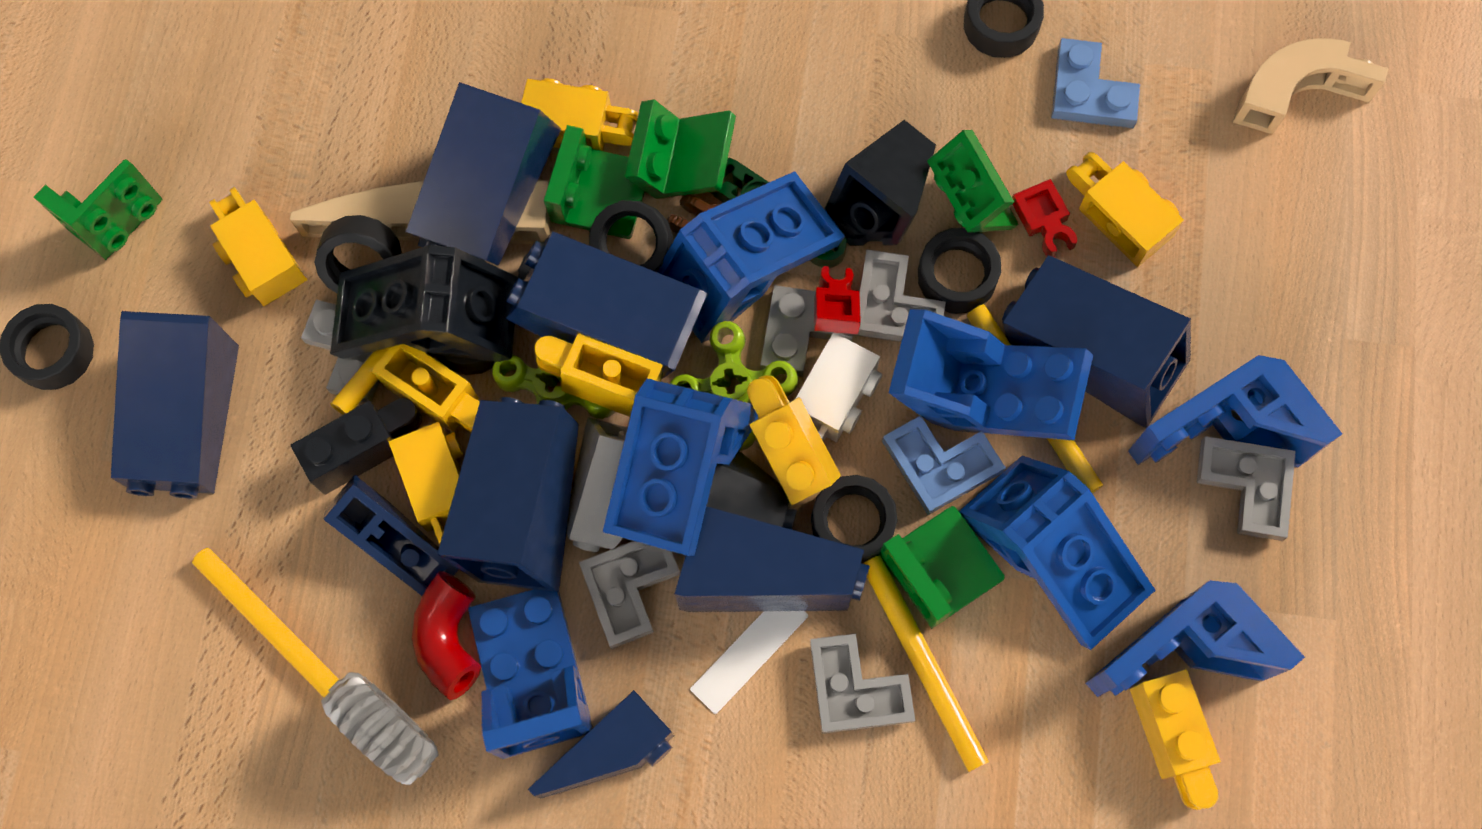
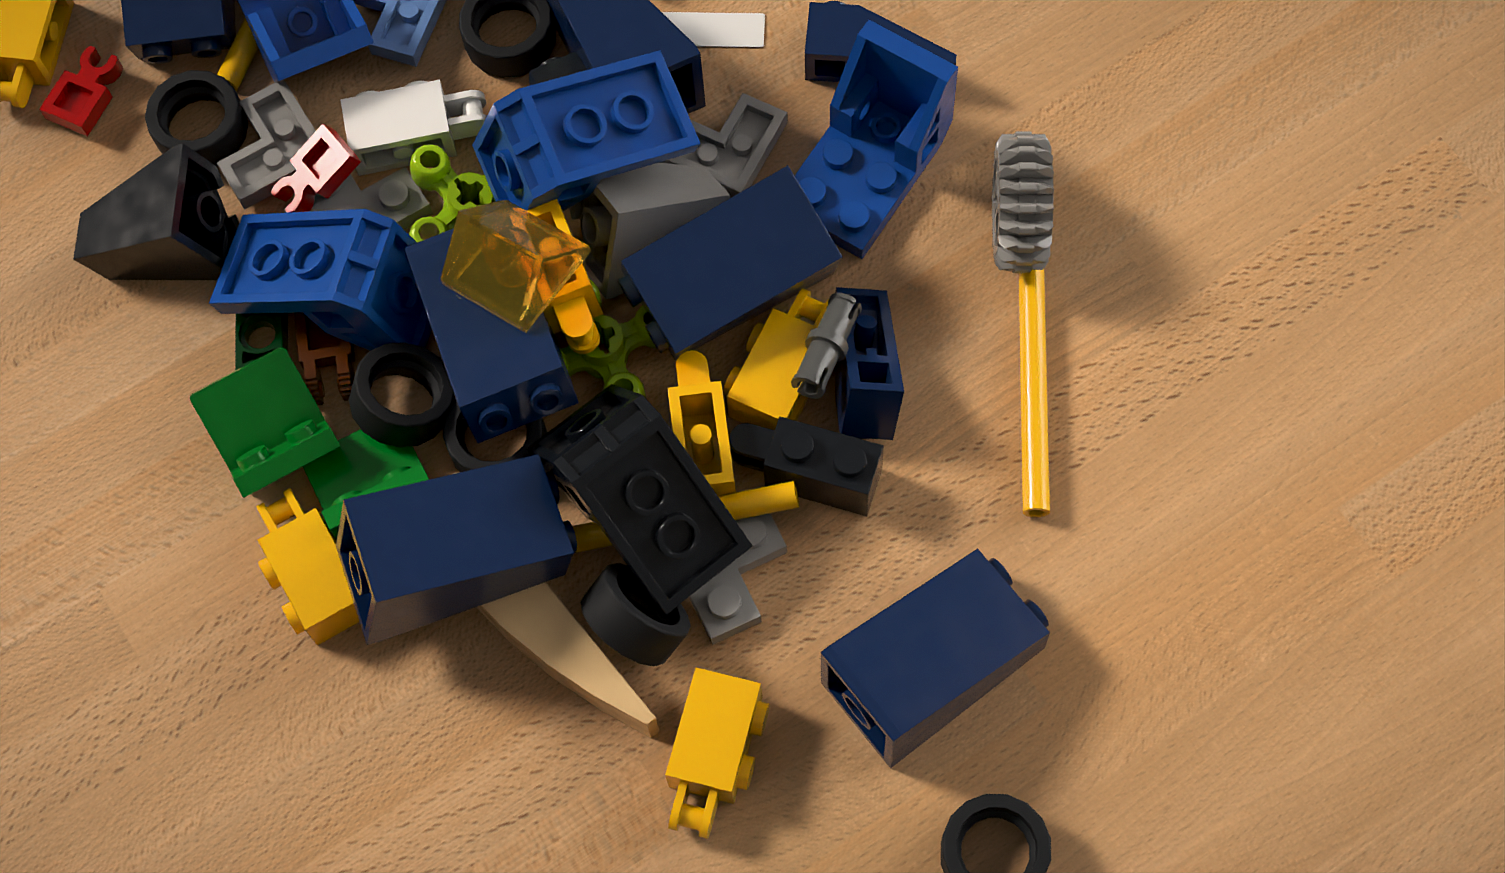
camera: 130 degrees left, 5 degrees down
red cylinder [411,571,481,700] -> none
yellow brick [747,375,841,505] -> none
green bracket [927,130,1018,232] -> none
none -> clear yellow slope [440,199,591,333]
none -> dark grey pin [791,293,862,399]

